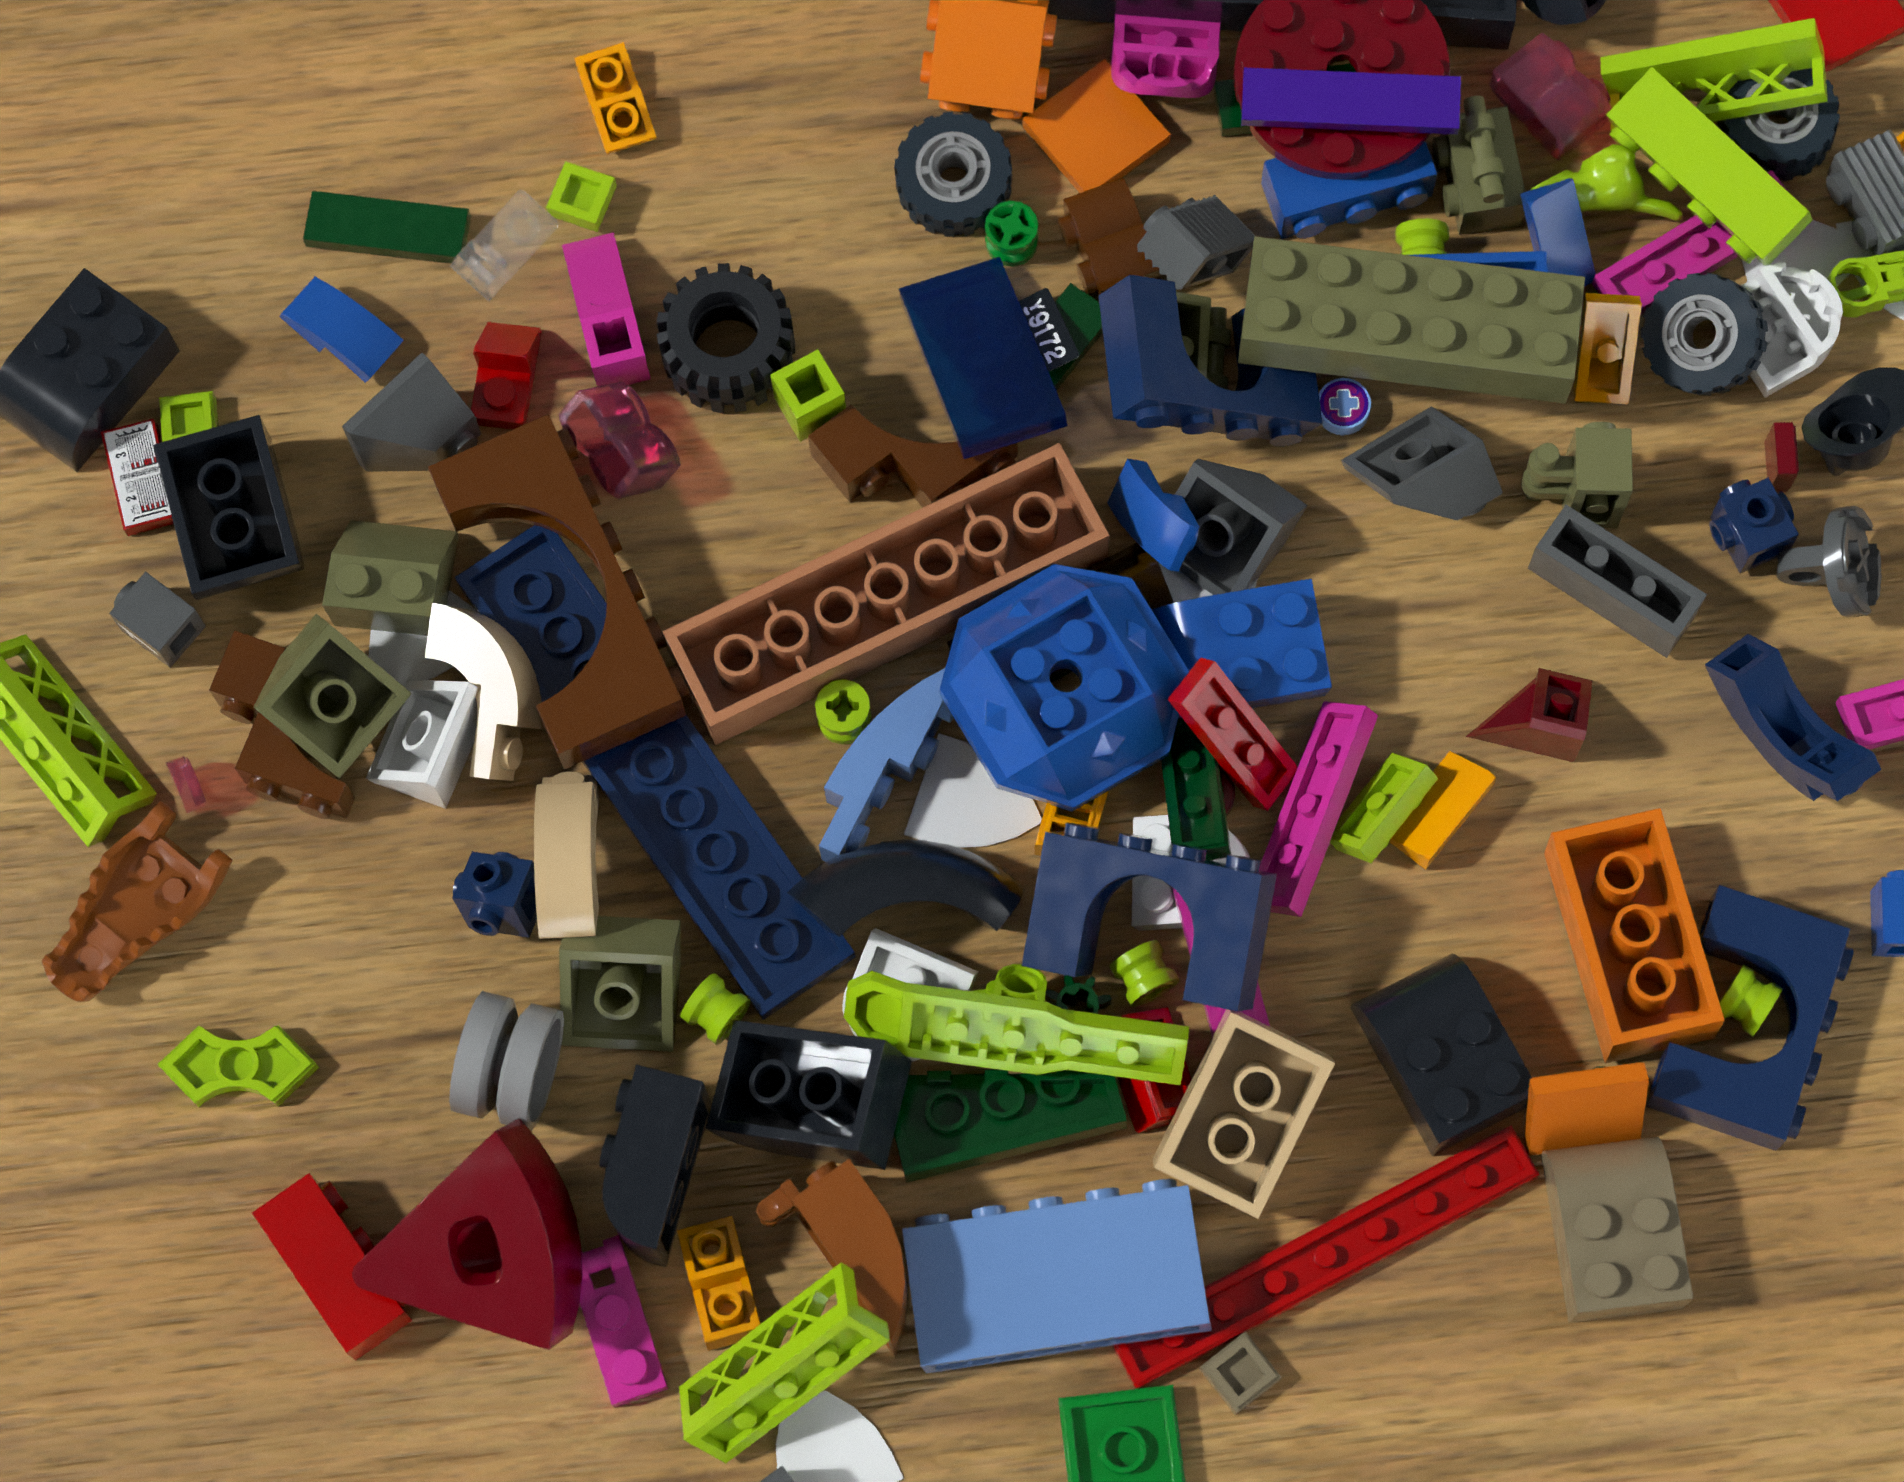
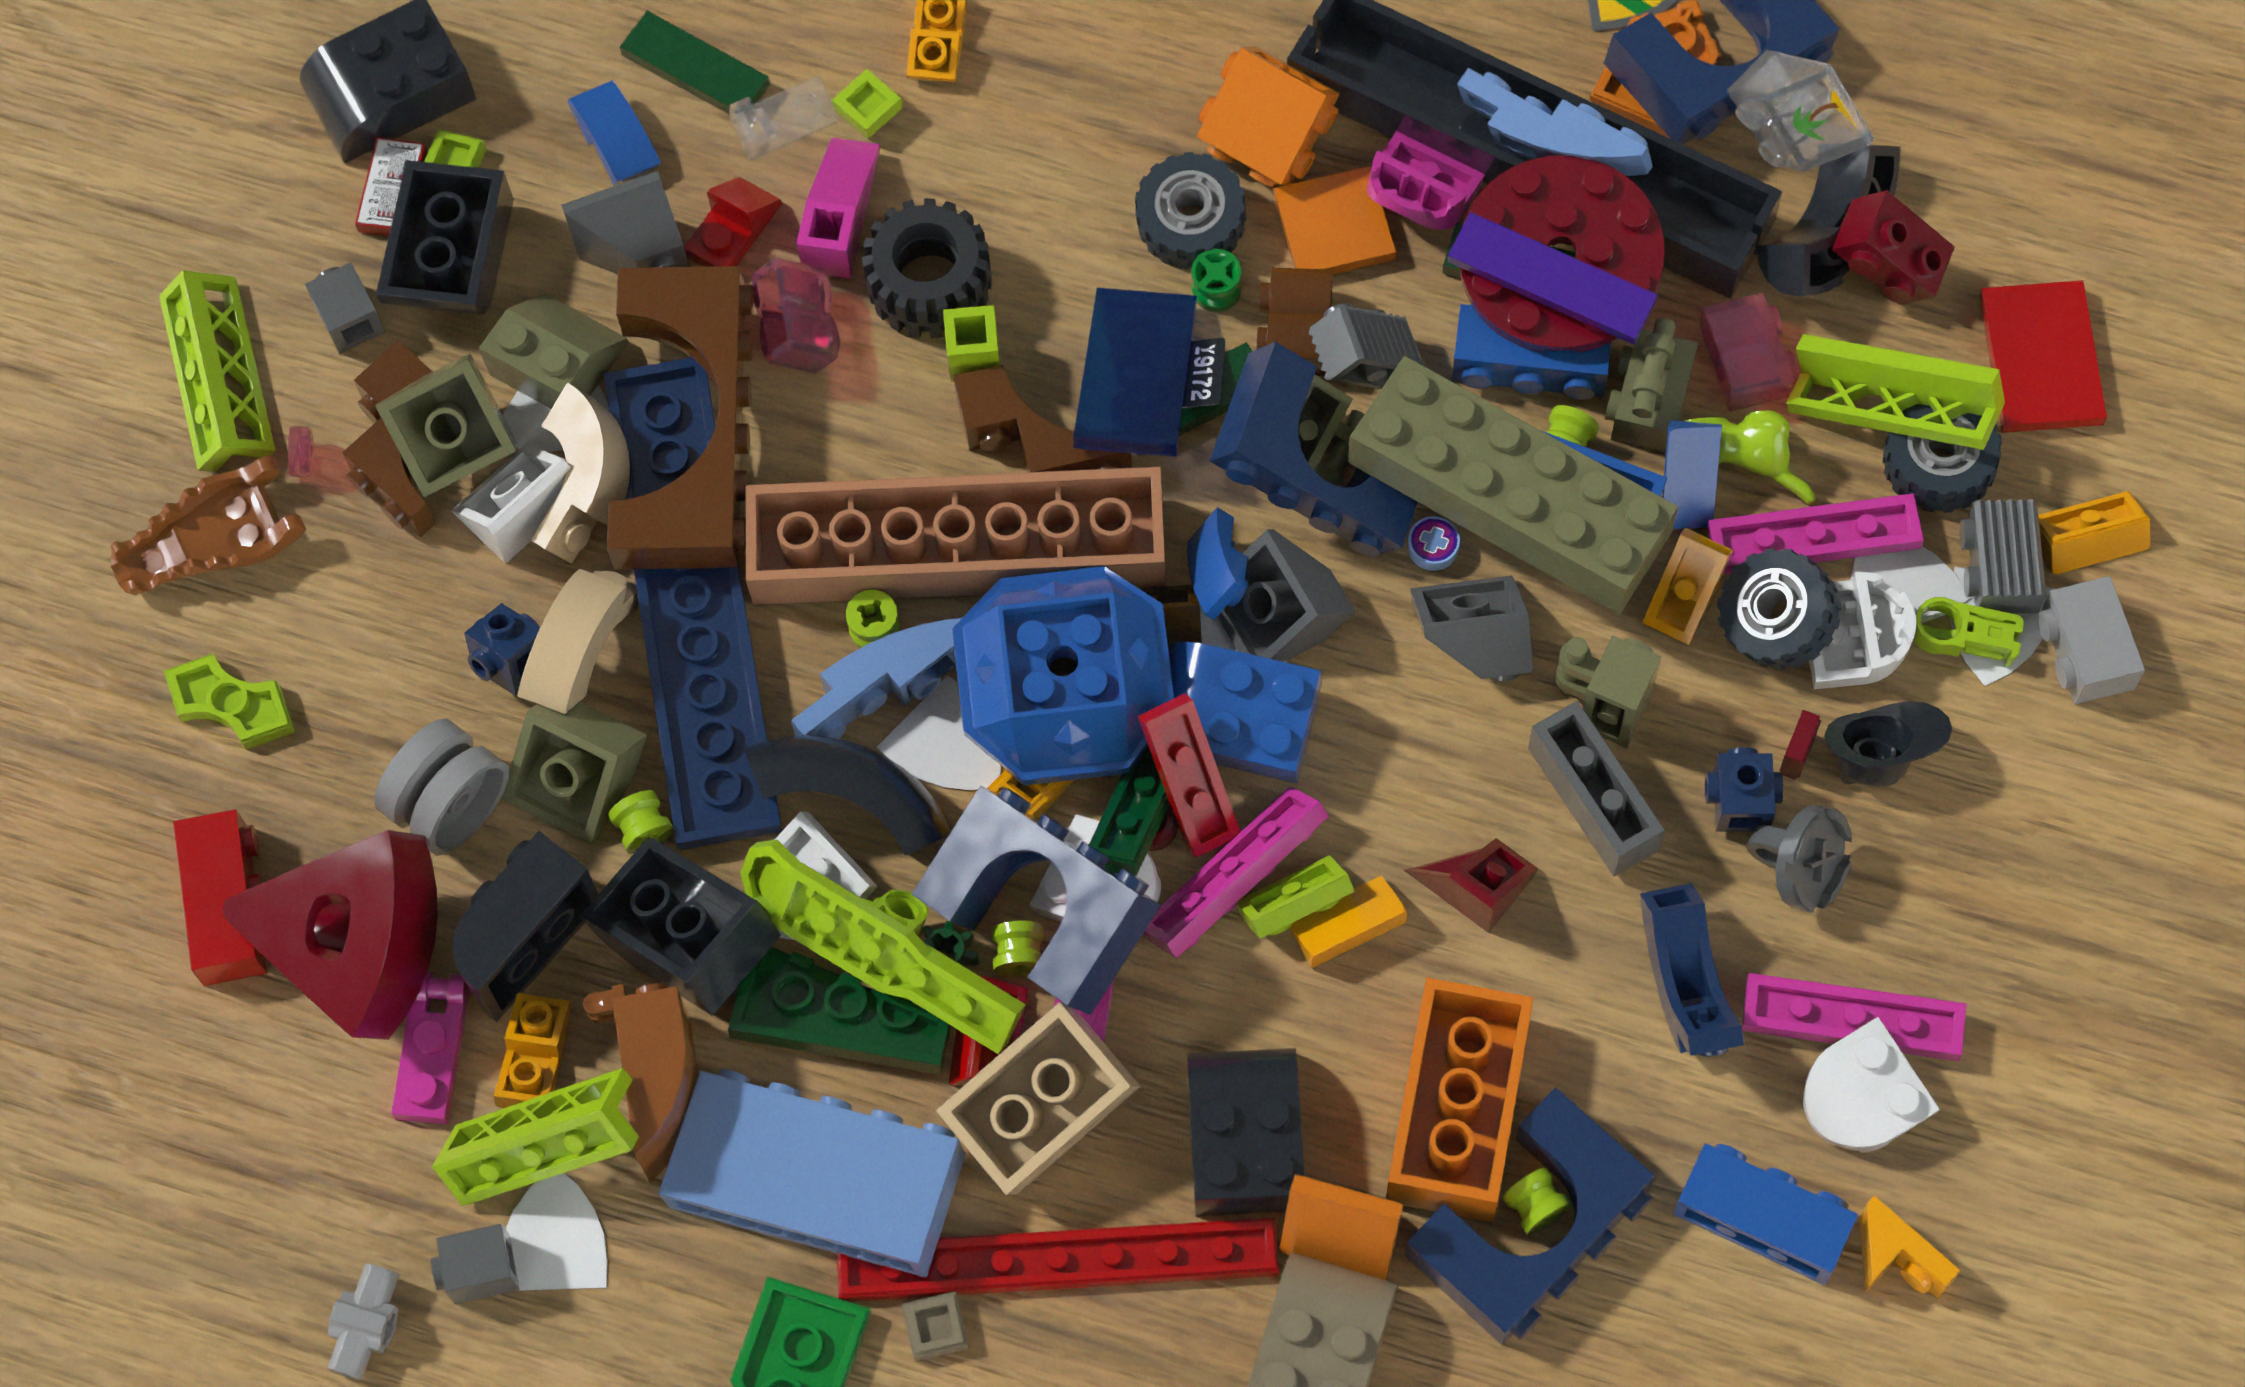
camera: 25 degrees right, 5 degrees down
lime brick [1606,67,1813,266] -> none

